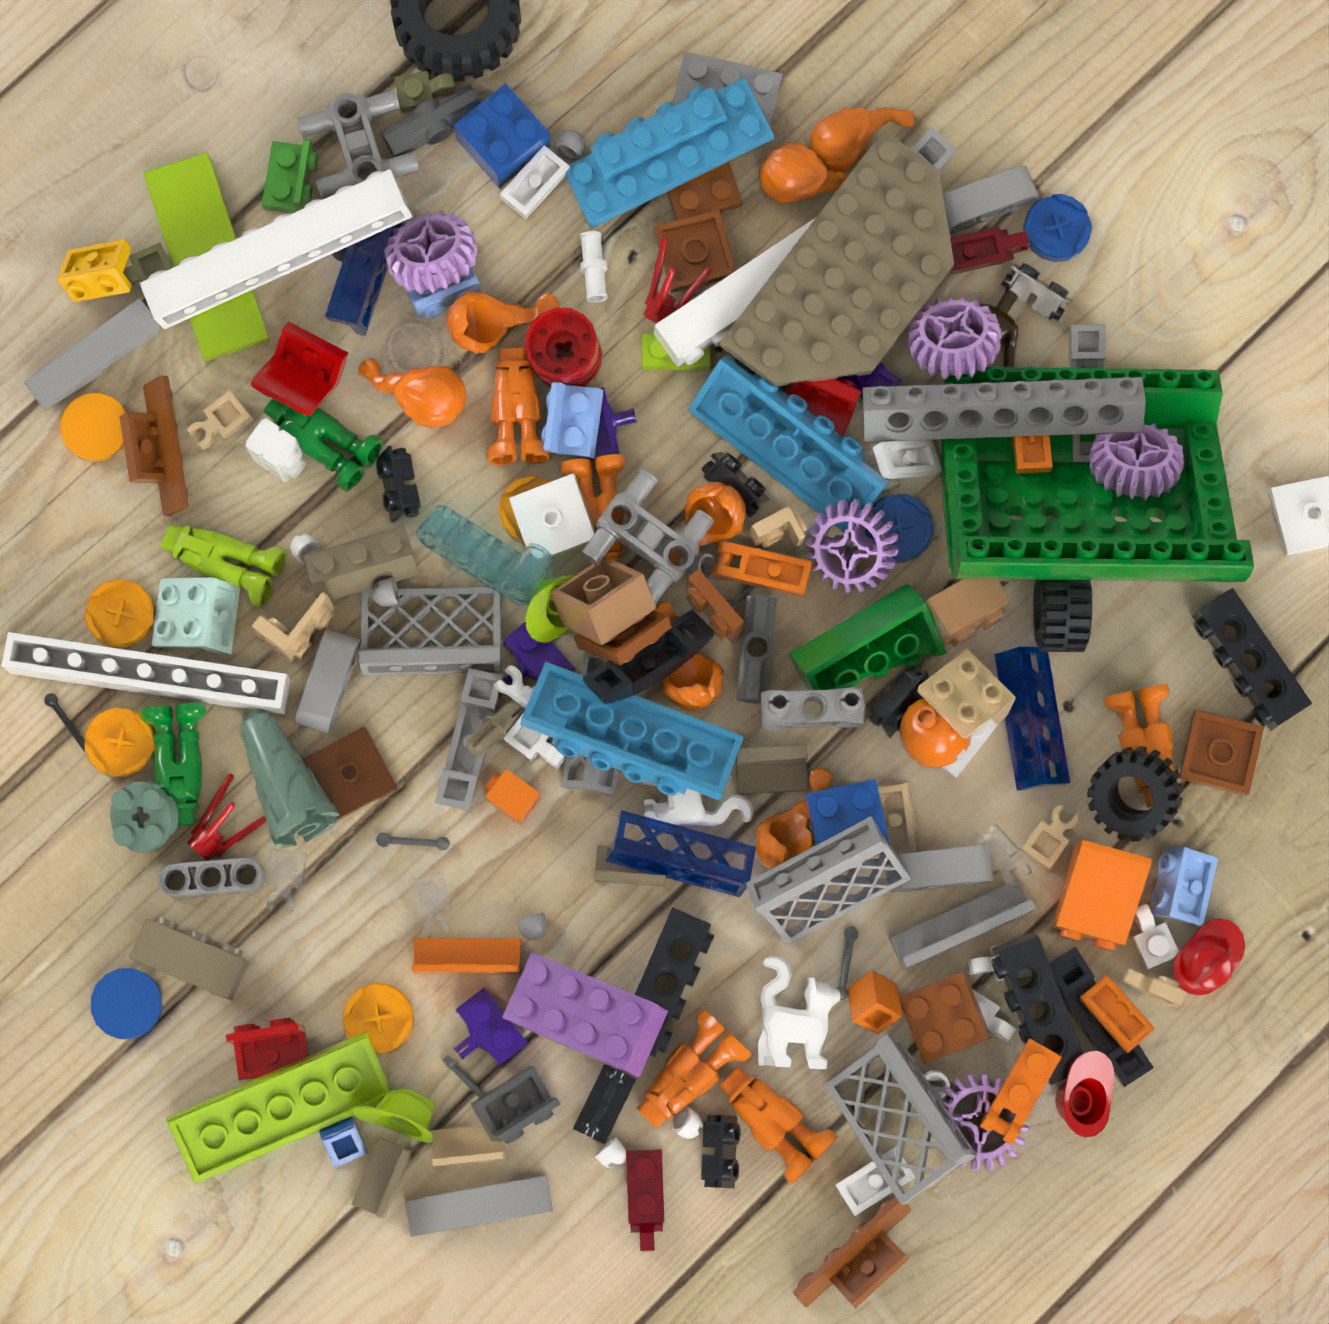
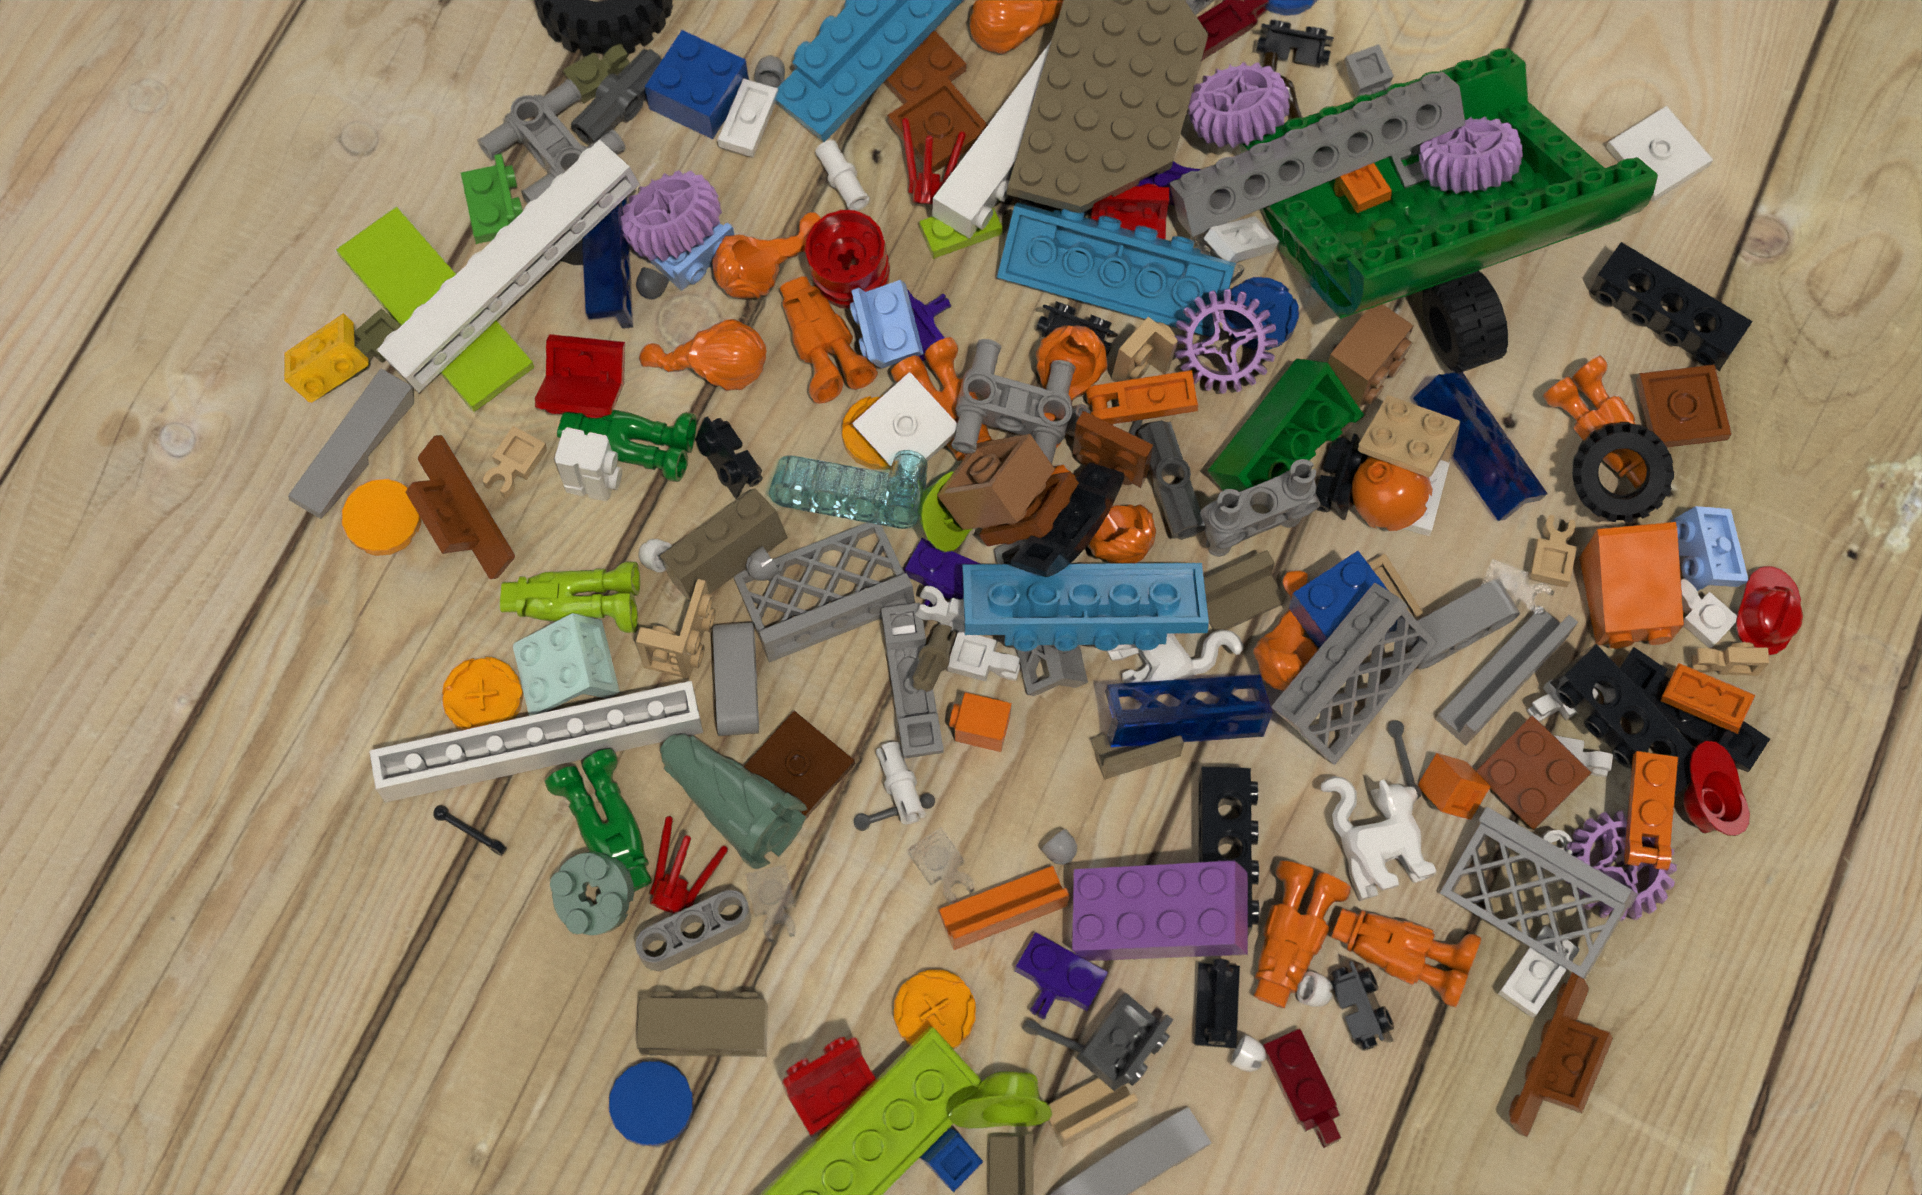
camera: 20 degrees left, 10 degrees down
light orange tile [85,708,155,778] -> none
none -> dark grey hinge [636,267,670,299]
none -> white pin [876,742,926,824]

